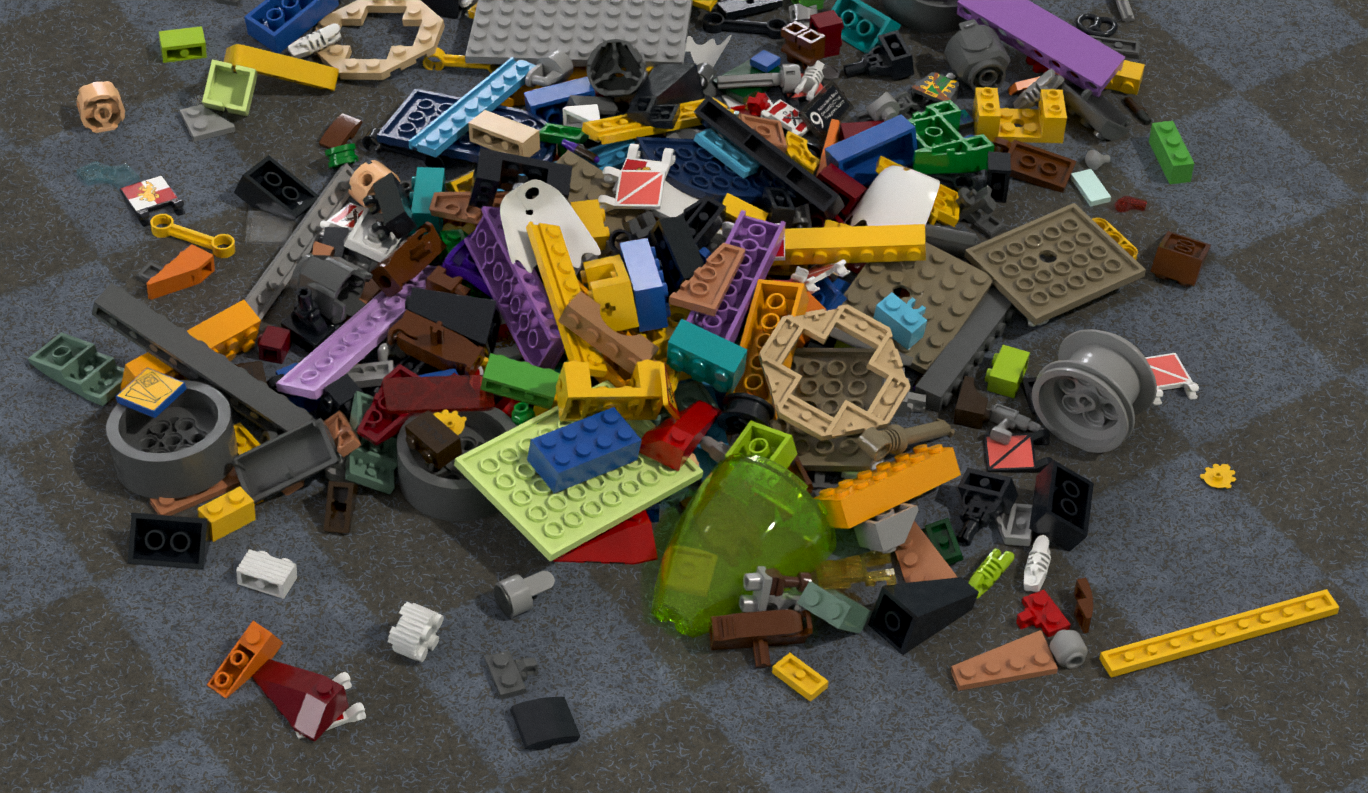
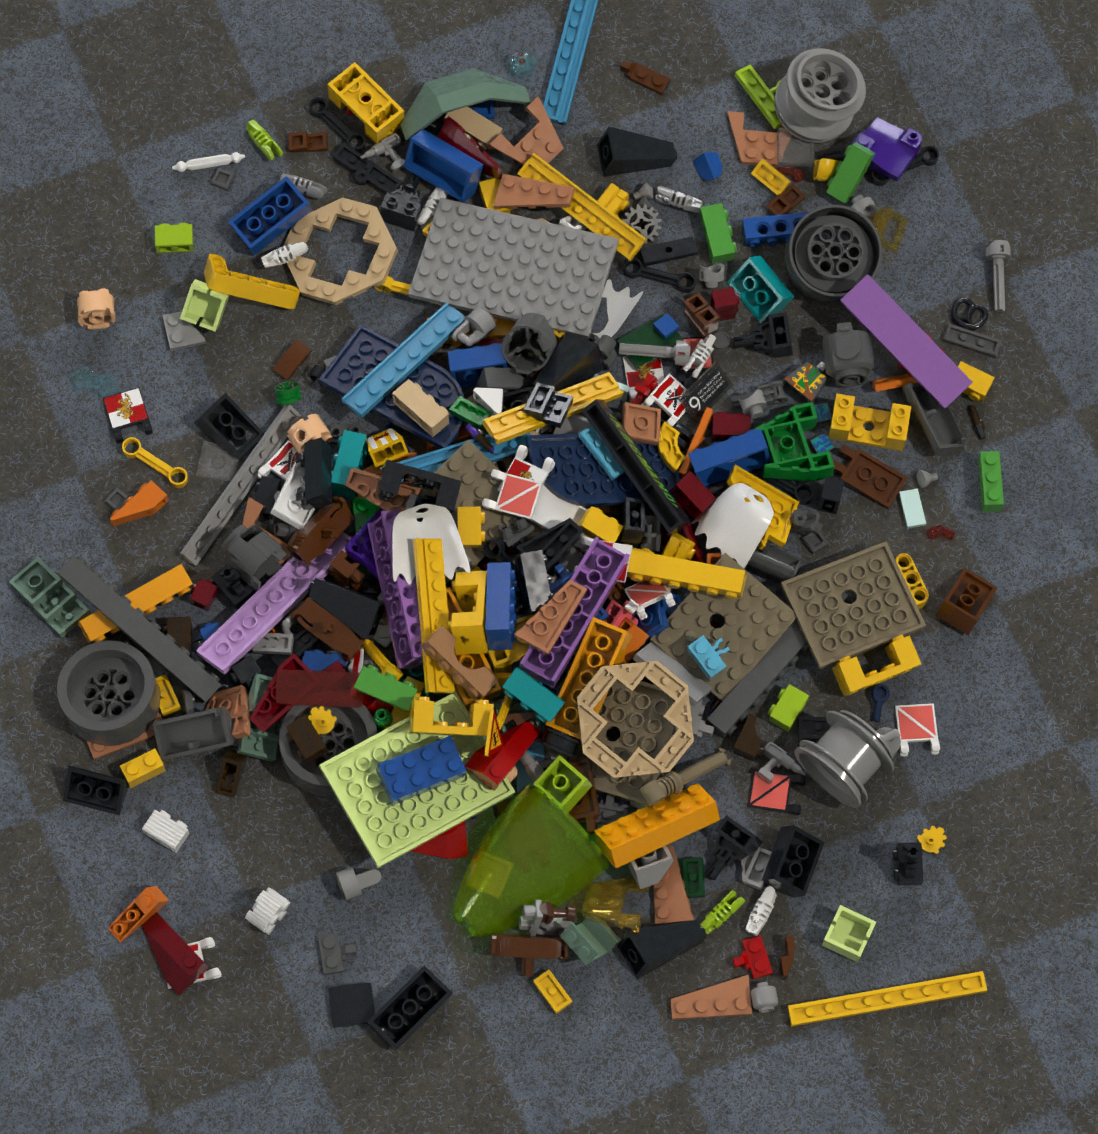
camera: 10 degrees right, 25 degrees up
tile [116,368,187,418] -> none
light grey hinge [1013,69,1064,109] -> none
none -> black brick [367,965,453,1051]
none -> reddish brown slope [503,712,534,726]
none -> yellowish green piece [822,905,876,962]
none -> yellow plate [832,634,921,697]
none -> black brick [893,842,924,886]

